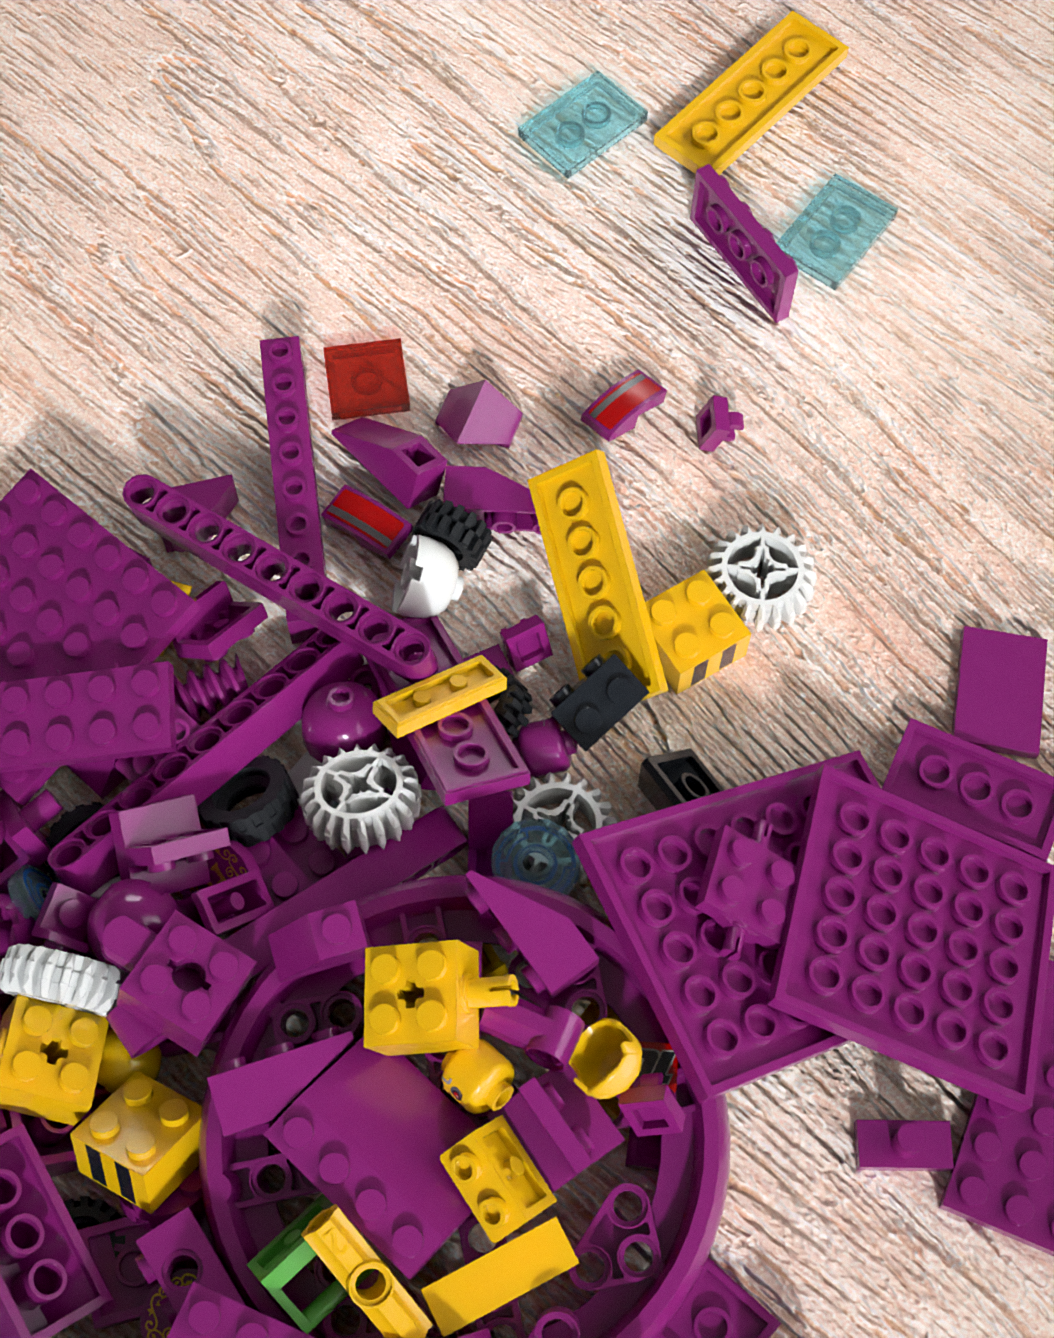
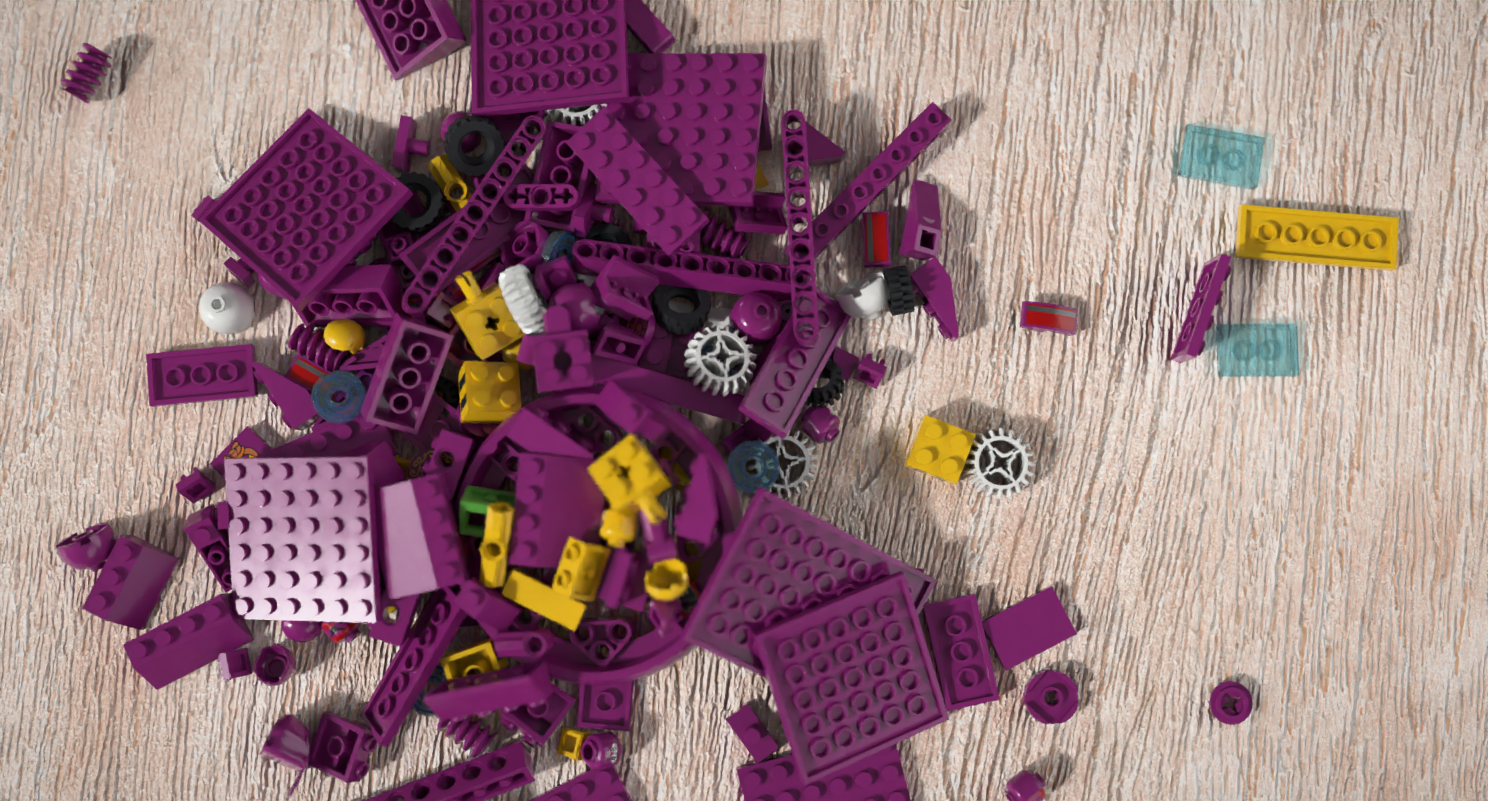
camera: 55 degrees right, 20 degrees up
clear red tile [323,338,411,420] -> none
yellow tile [373,654,507,739] -> none
magenta slope [435,380,523,449] -> none
yellow plate [527,449,669,701] -> none
black bracket [547,653,650,751] -> none
black slope [638,748,724,811] -> none
magenta plate [694,819,798,961] -> none
magenta tile [696,395,744,452] -> none

